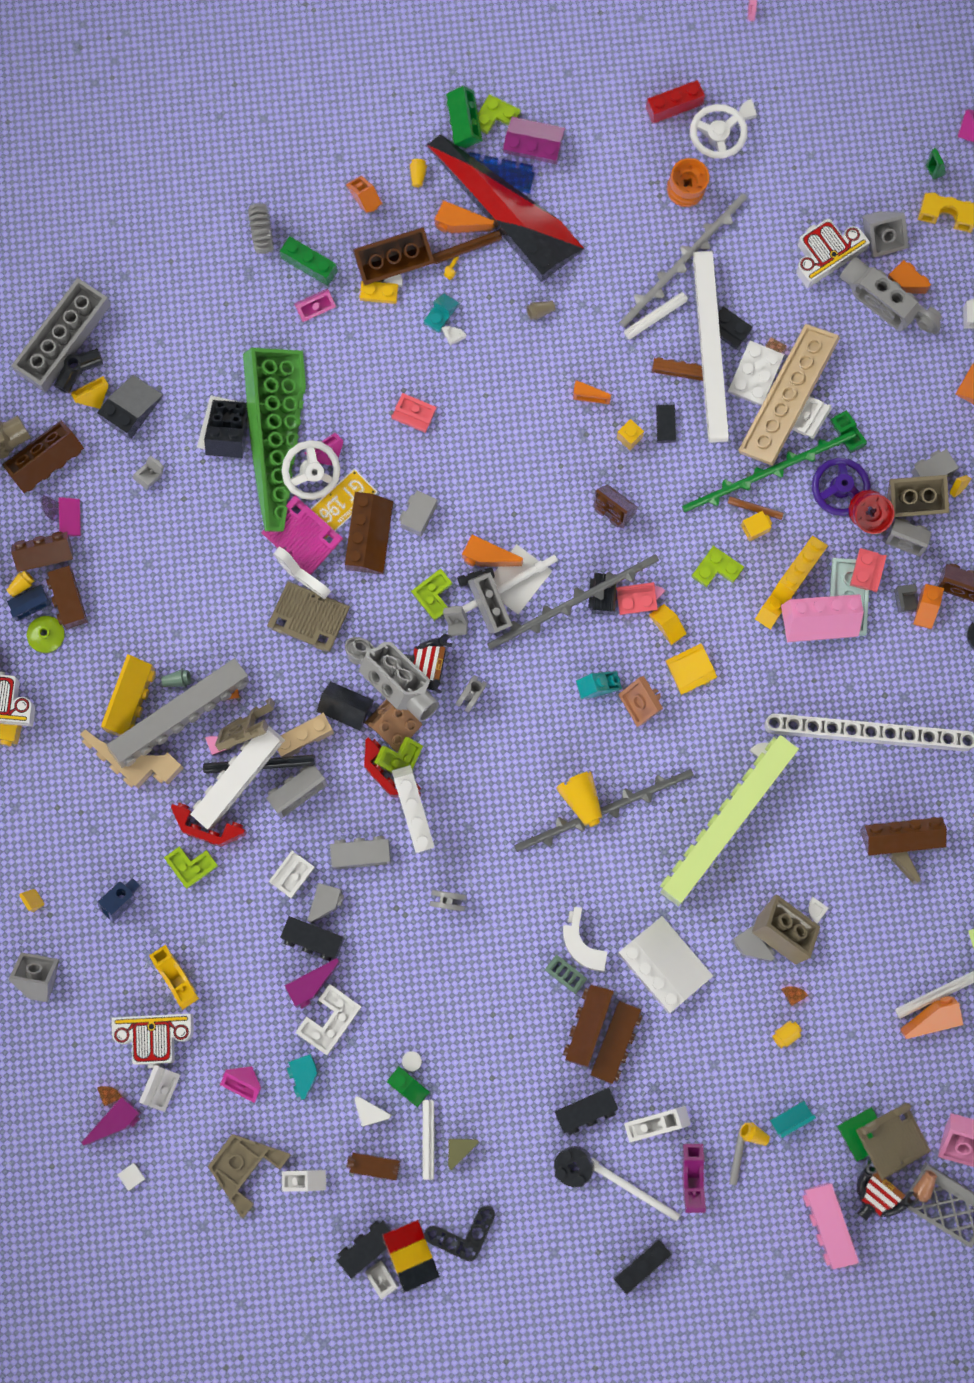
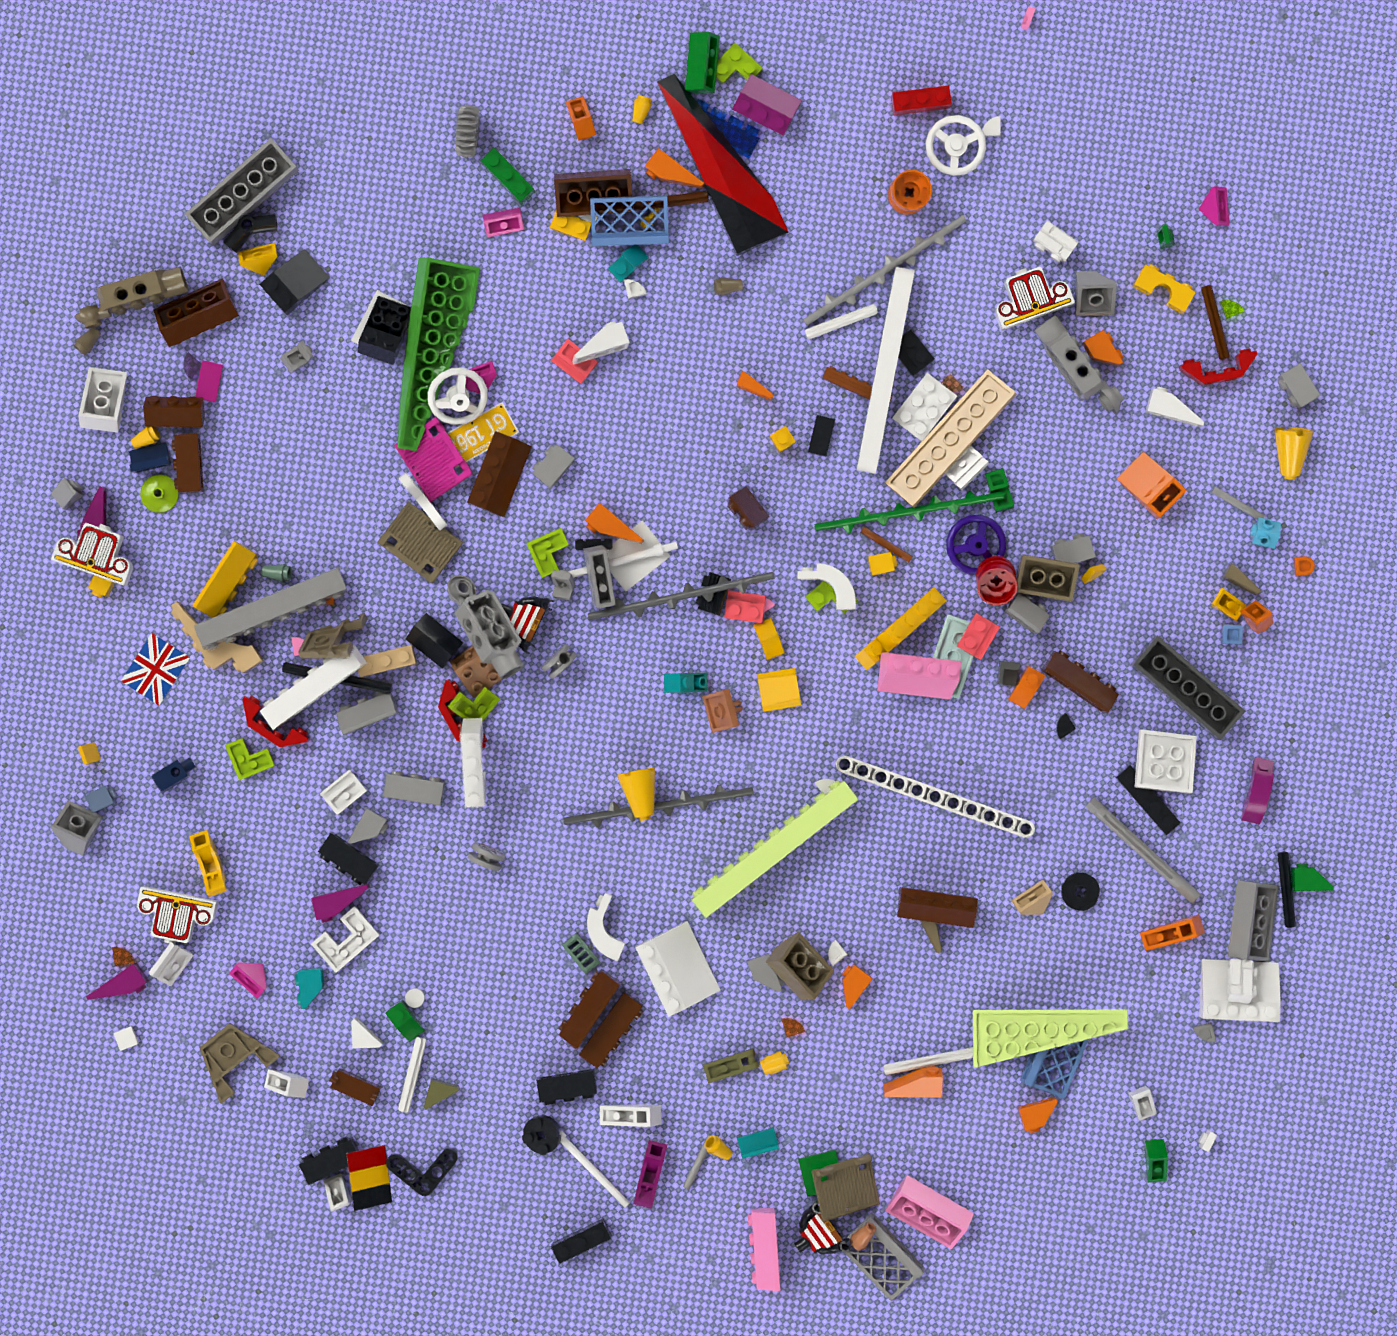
camera: 10 degrees right, 10 degrees up
none -> sand blue brick [85,785,117,813]
none -> sticker [121,633,190,705]
none -> white slope [572,321,630,365]
none -> medium blue fence [590,195,669,246]
none -> olive plate [702,1048,760,1084]
none -> white arch [797,563,856,610]
none -> orange slope [842,964,873,1010]
none -> white brick [1033,220,1078,263]

